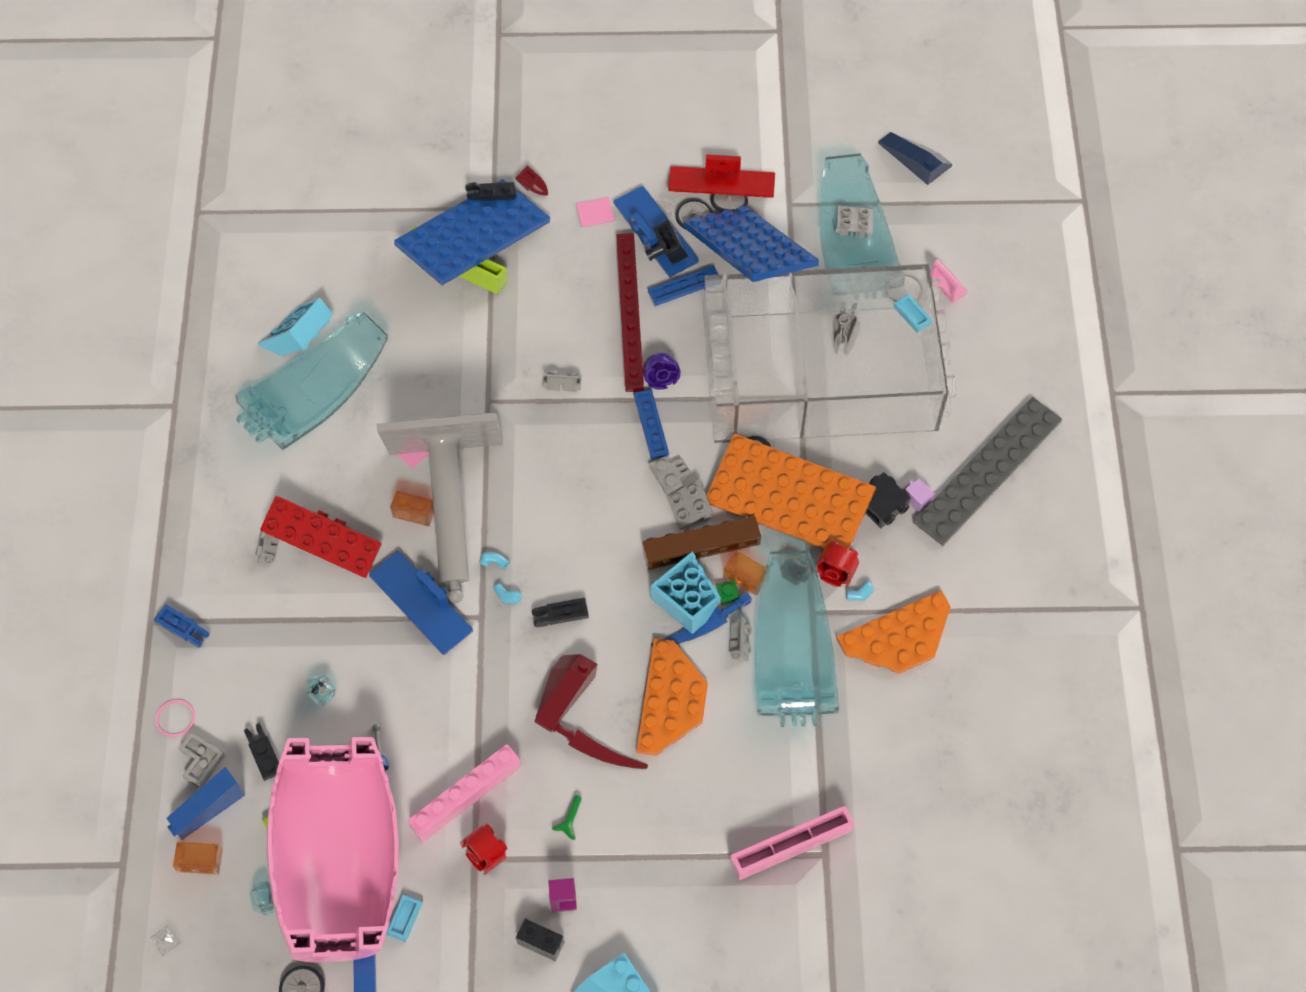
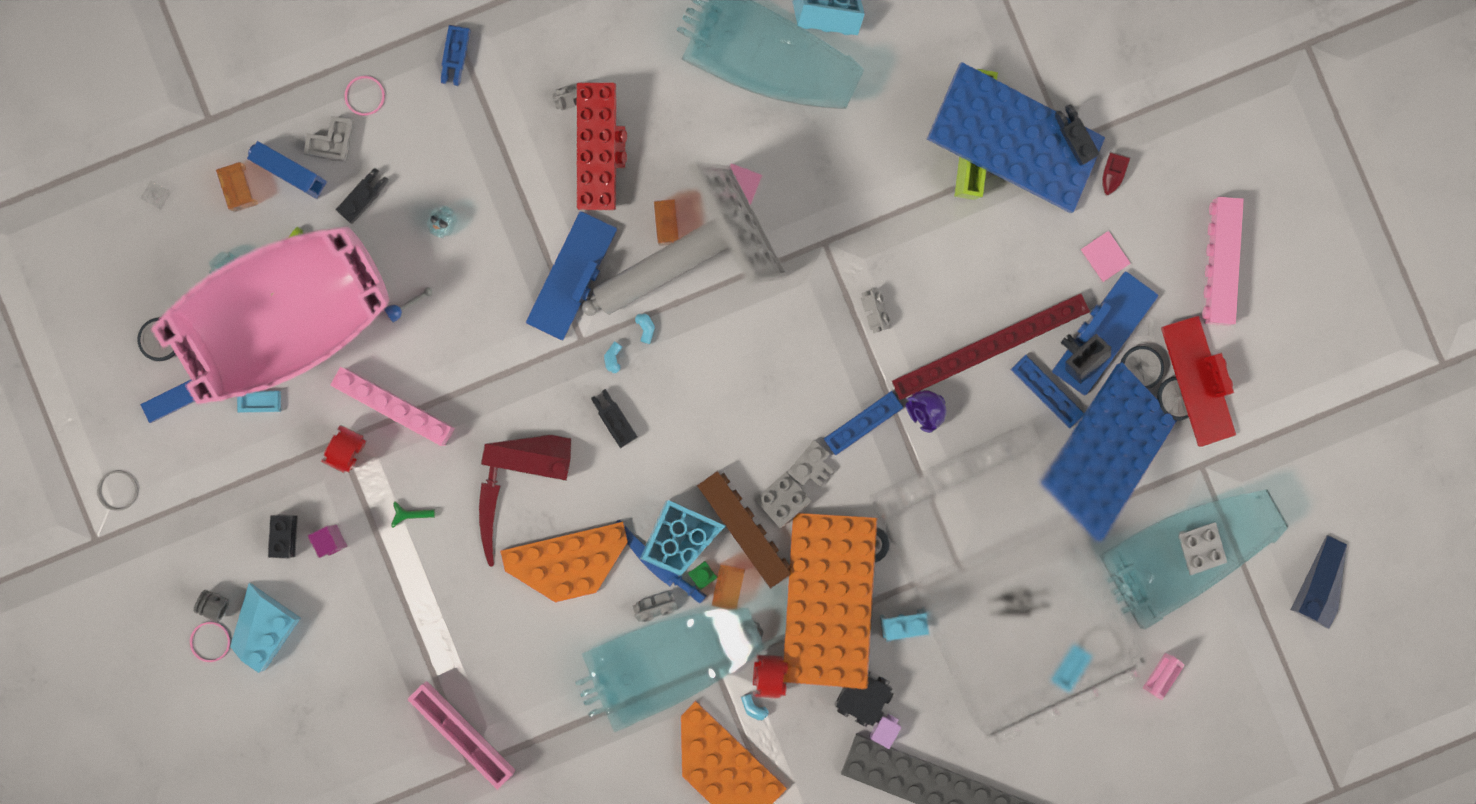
camera: 75 degrees right, 25 degrees up
none -> medium azure window [880,609,929,641]
none -> bright pink brick [1202,197,1244,326]

